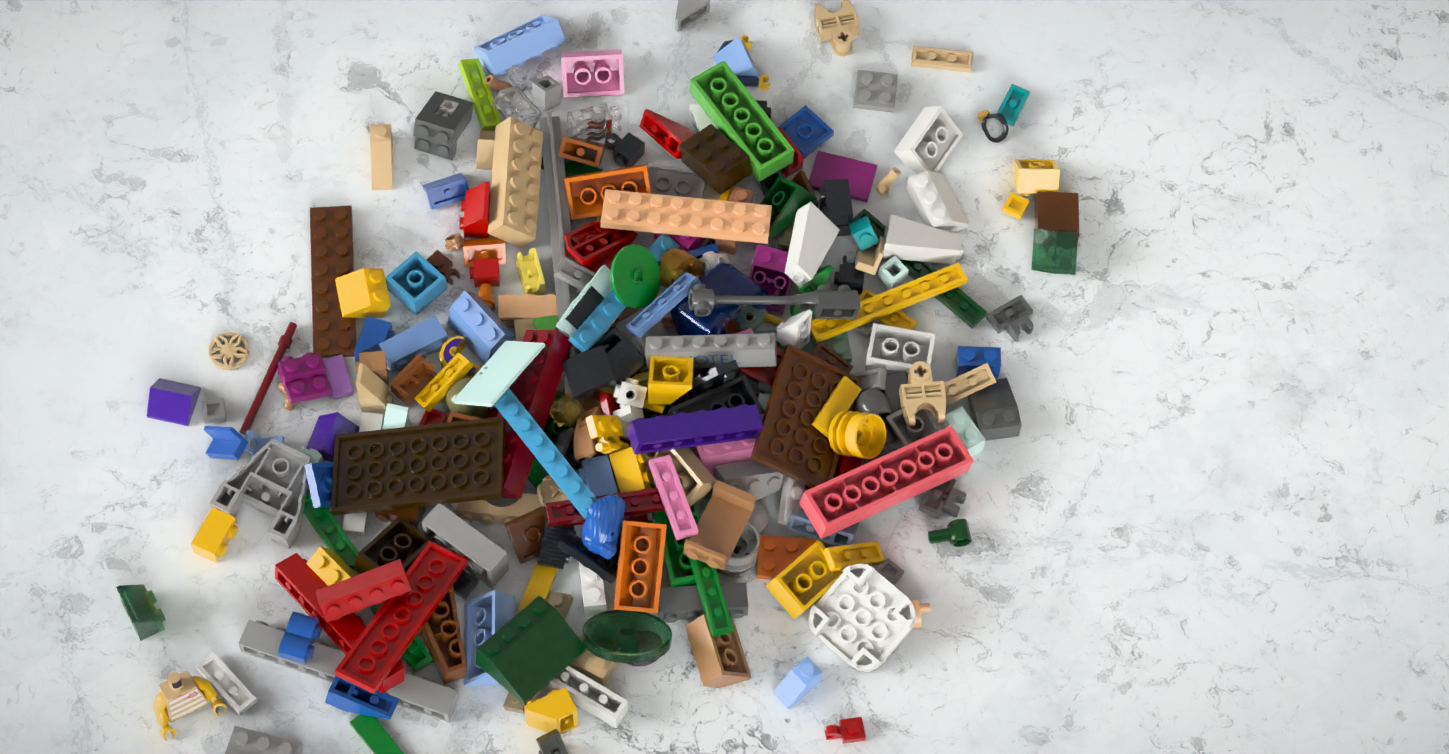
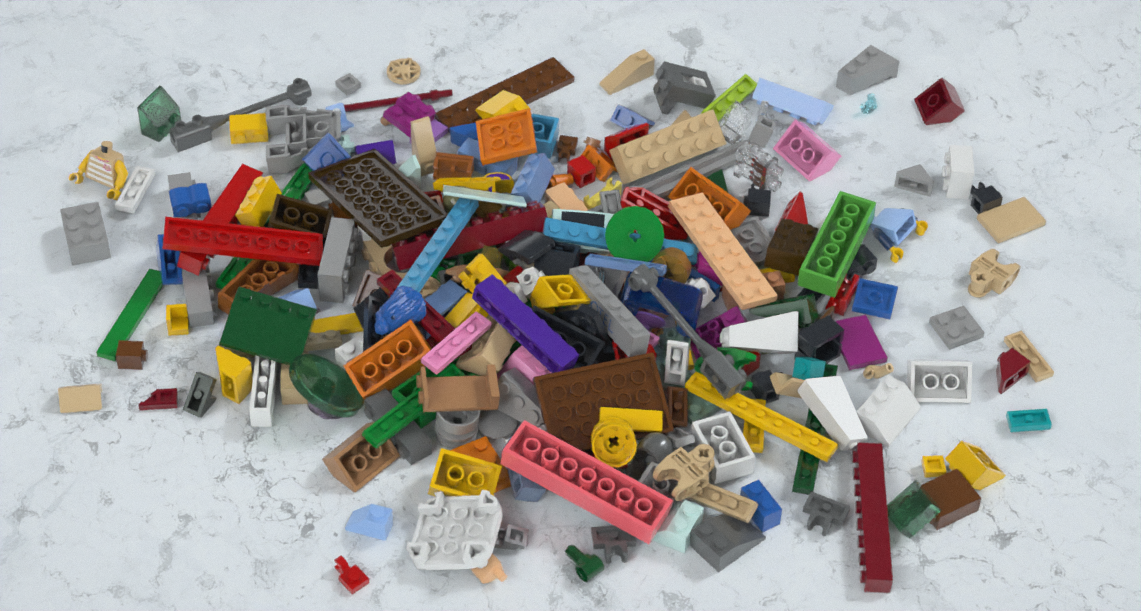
camera: 60 degrees right, 15 degrees down
dark purple slope [146,378,201,426] -> none
panel [203,426,249,460] -> none
red brick [315,559,412,622] -> none
medium nougat brick [355,350,389,386] -> none
medium nougat arm [485,75,513,97] -> none
dark orange slope [558,136,606,167] -> none
yellow plate [823,541,885,571] -> none
light aqua brick [878,256,909,290] -> none
black piece [977,110,1009,143] -> none
none -> yellow panel [166,304,189,336]
none -> dark grey bar [169,78,312,152]
none -> orange plate [476,108,537,165]
none -> dark red brick [852,443,893,593]
none -> dark red slope [996,347,1031,394]

